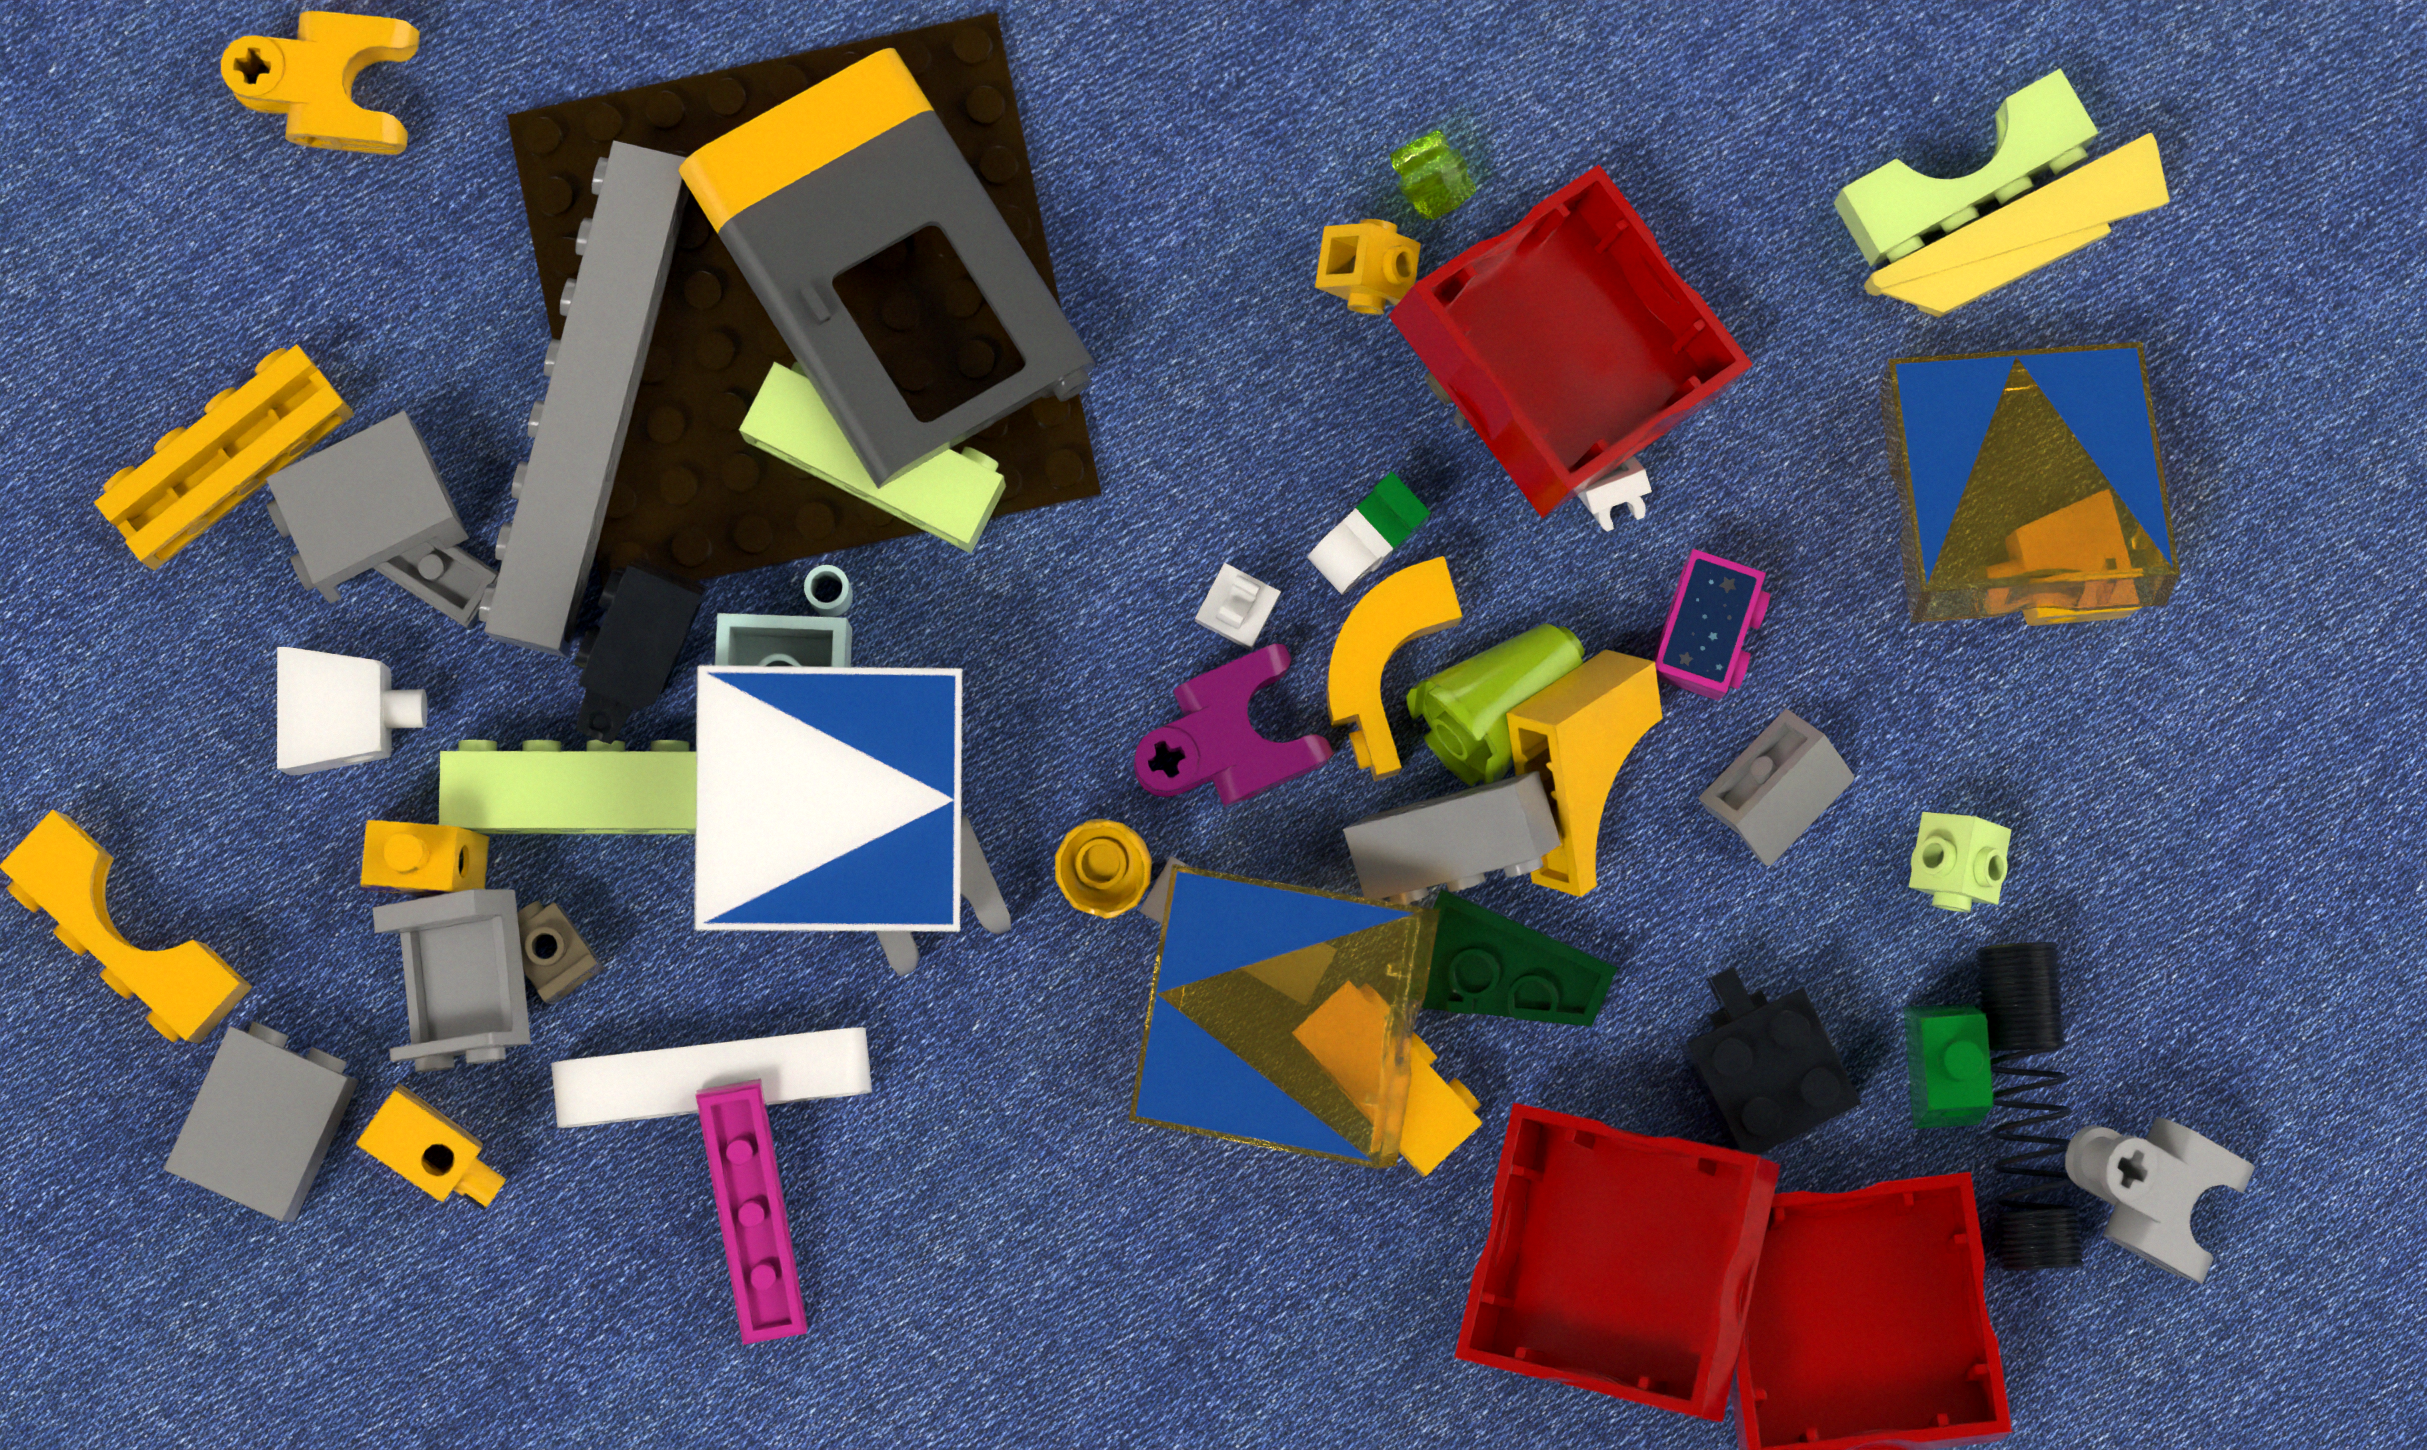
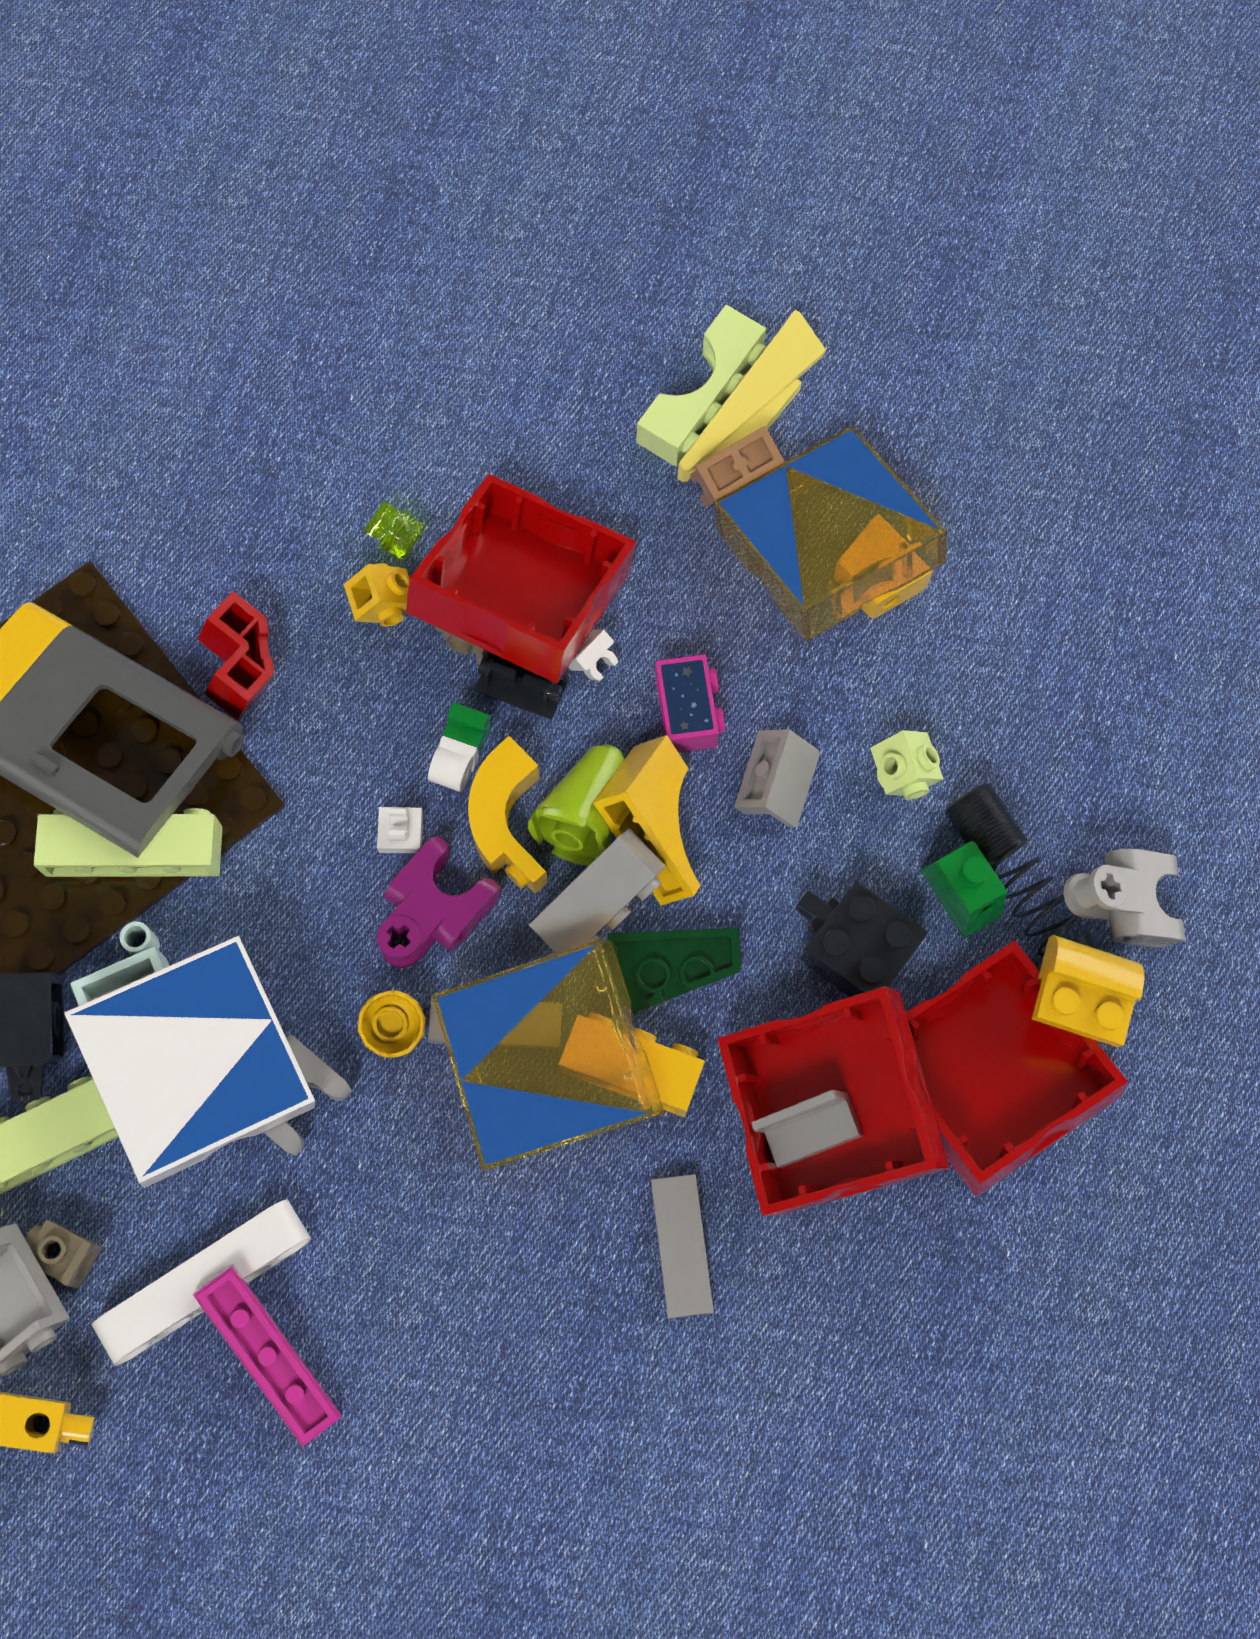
camera: 25 degrees left, 10 degrees down
none -> red brick [197,591,274,721]
none -> black hinge [474,653,568,720]
none -> light grey tile [651,1174,714,1319]
none -> medium nougat hinge [690,426,785,507]
none -> light grey panel [751,1090,864,1168]
none -> yellow brick [1032,935,1144,1048]

